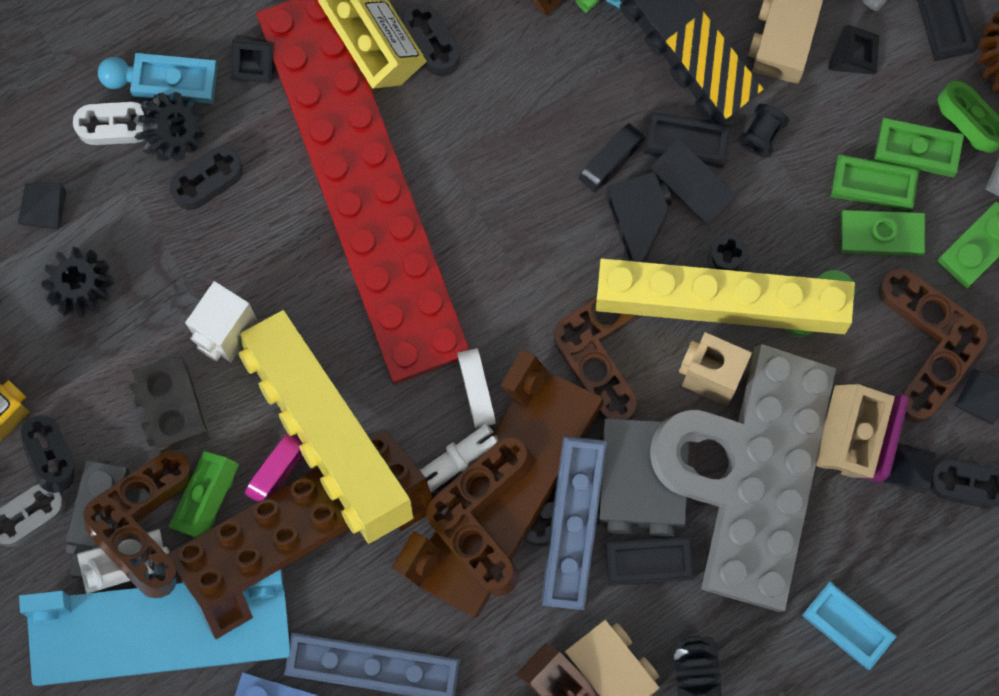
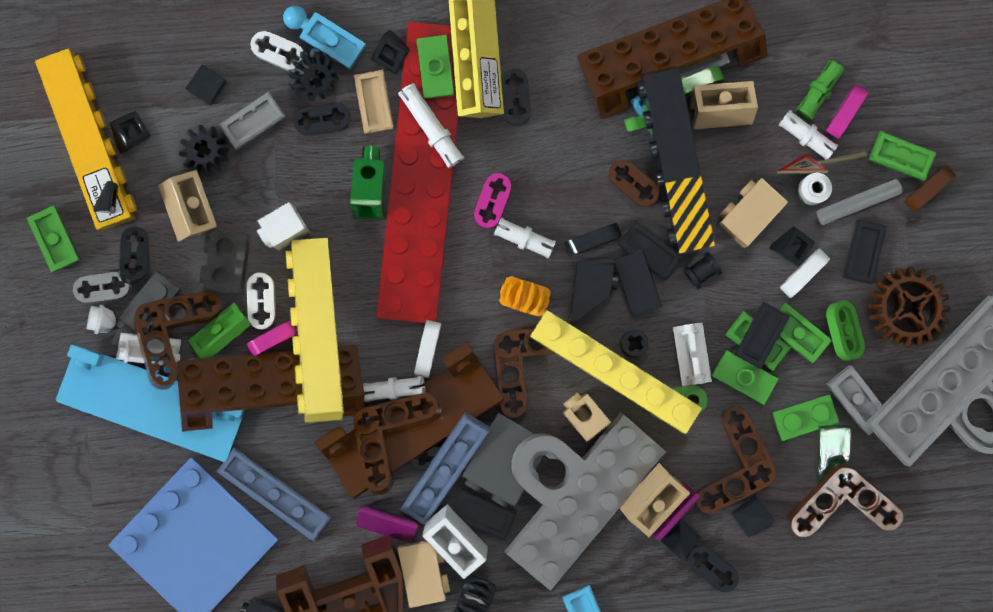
camera: 25 degrees right, 10 degrees up
none -> white plate [86,305,116,335]
none -> tan brick [158,170,217,242]
none -> light grey plate [219,92,286,150]
none -> white beam [247,272,276,330]
none -> green torso [350,146,386,220]
none -> tan tile [354,70,394,135]
none -> magenta slope [356,505,419,543]
none -> white pin [398,83,464,169]
none -> bright green plate [417,35,454,100]
none -> white brick [423,504,488,579]
none -> dark pink beam [474,173,511,229]
none -> white pin [494,217,556,259]
none -> light orange gear [499,276,551,317]
none -> reddish brown beam [608,160,659,207]
none -> white hinge [673,323,712,386]
none -> black tile [734,301,790,369]
none -> white beam [780,248,830,298]

